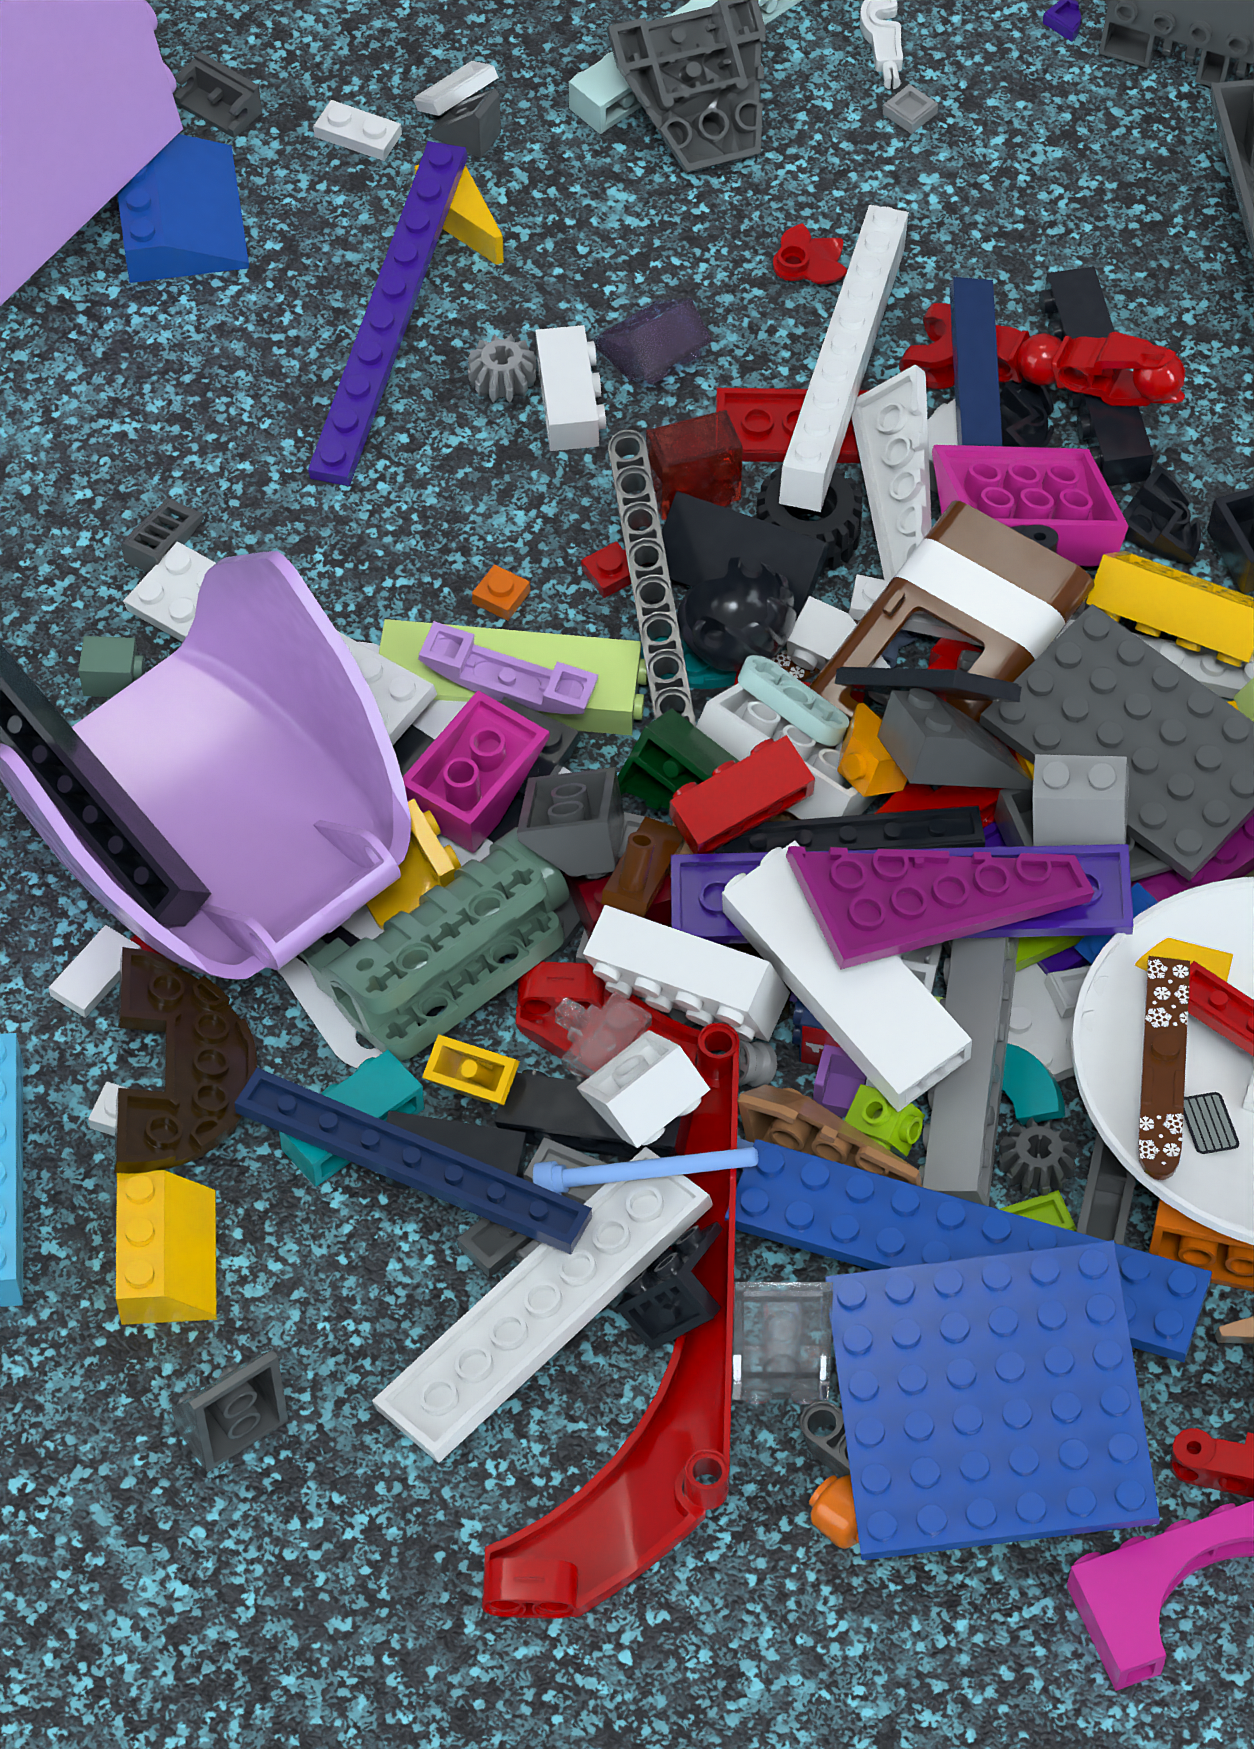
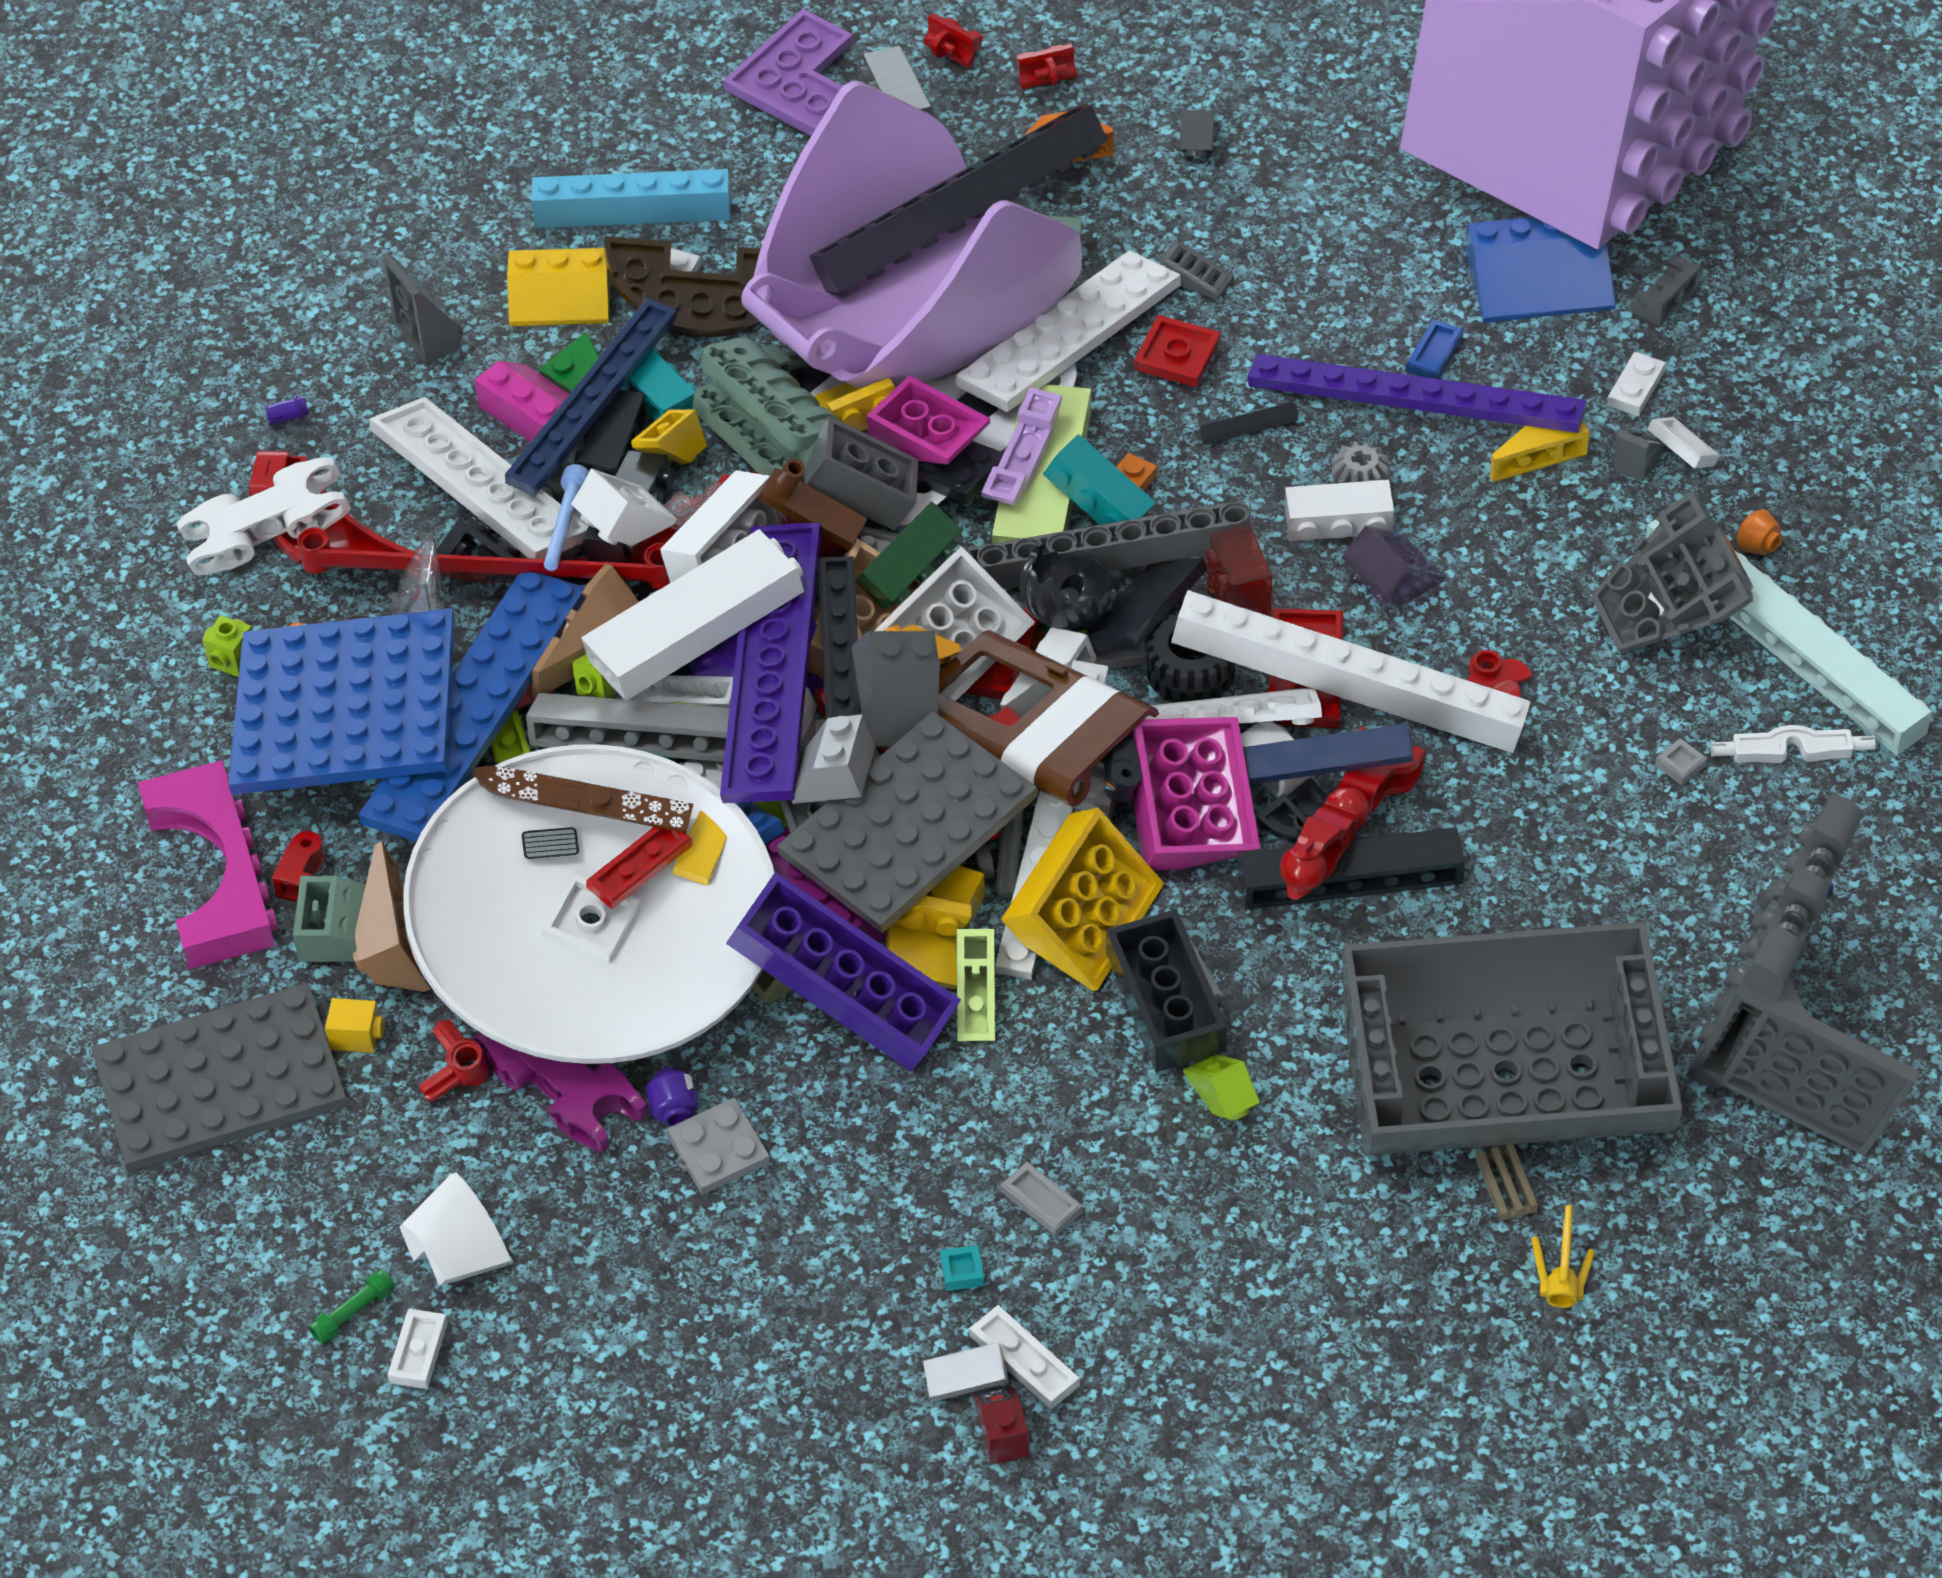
camera: 95 degrees right, 5 degrees down
red brick [669,735,815,854] -> none
light aqua beam [738,655,849,746] -> none
magenta wing [786,846,1094,970] -> none
black tile [835,667,1022,702] -> none
black brick [1122,464,1201,564] -> none
none -> white piece [177,458,351,575]
none -> lime brick [203,615,252,677]
none -> dark purple pin [264,394,309,426]
none -> dark pink slope [474,361,569,442]
none -> green wing [539,333,599,394]
none -> teal brick [1043,434,1156,525]
none -> red plate [1134,315,1221,387]
none -> black axle [1200,402,1298,445]
none -> blue tile [1406,319,1464,379]
none -> orange cone [1737,509,1782,555]

